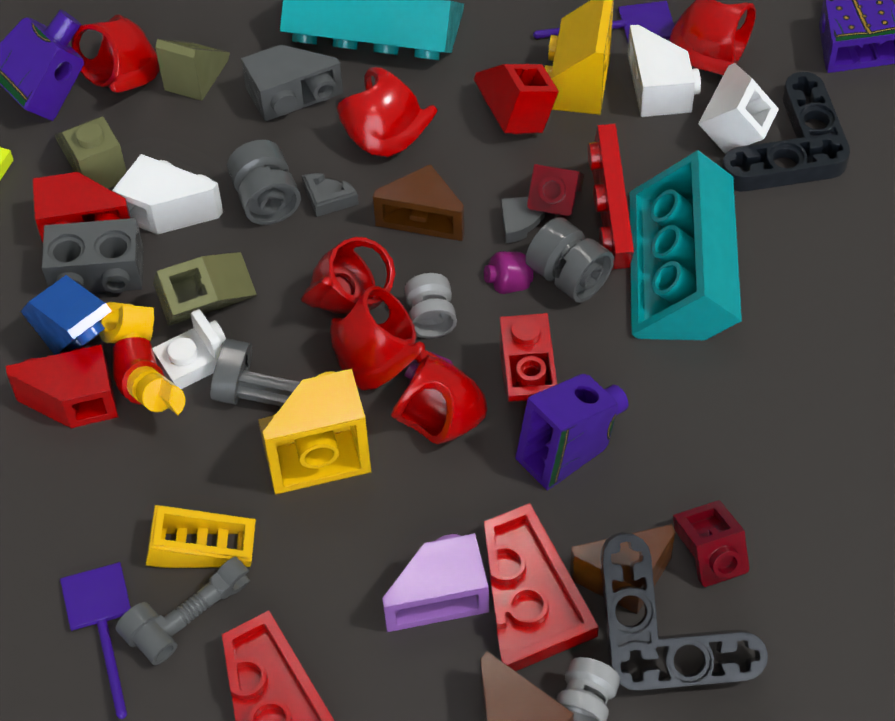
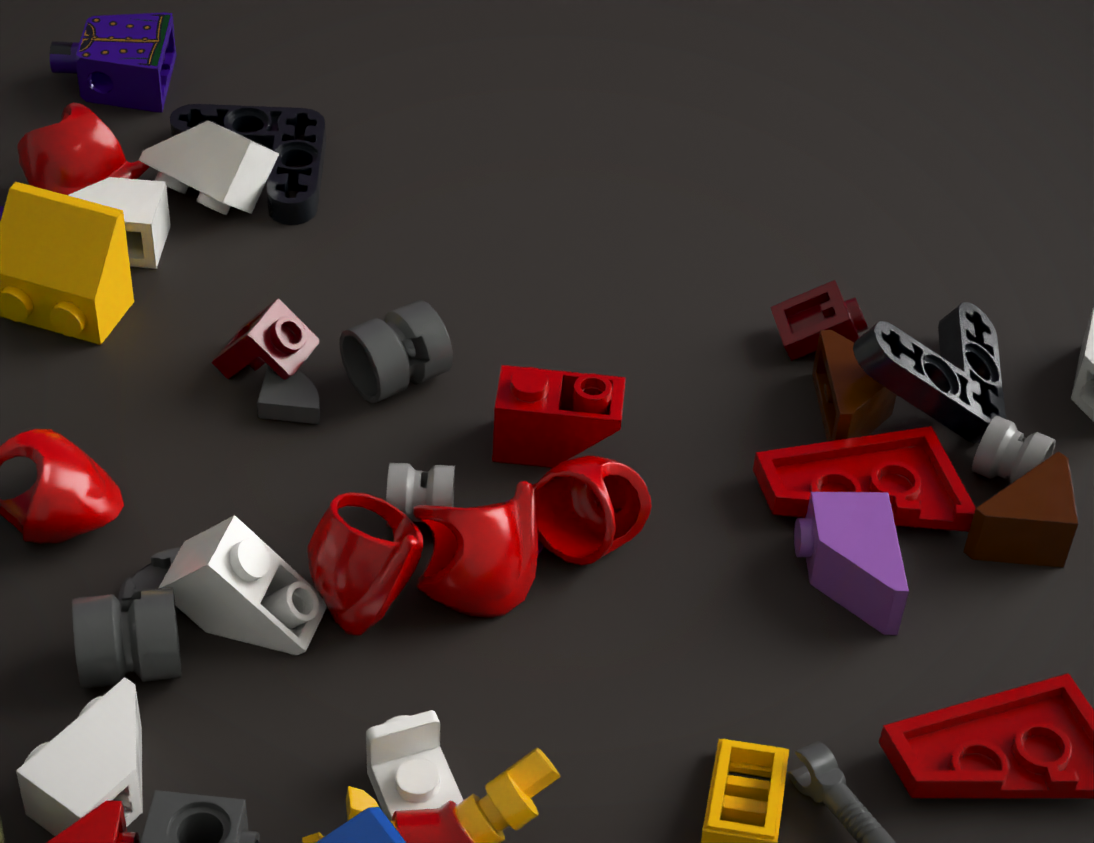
camera: 85 degrees left, 10 degrees down
olive slope [153,252,257,326] -> none
dark grey piece [210,338,300,407] -> none
yellow slope [258,369,371,495] -> none
reddish brown slope [373,164,465,241] -> none
red slope [474,64,559,134] -> none
magenta piece [484,251,533,294] -> none
dark purple torso [515,374,629,490] -> none
red wing [588,123,634,270] -> none
teal slope [629,150,742,340] -> none
none -> white slope [158,515,327,655]

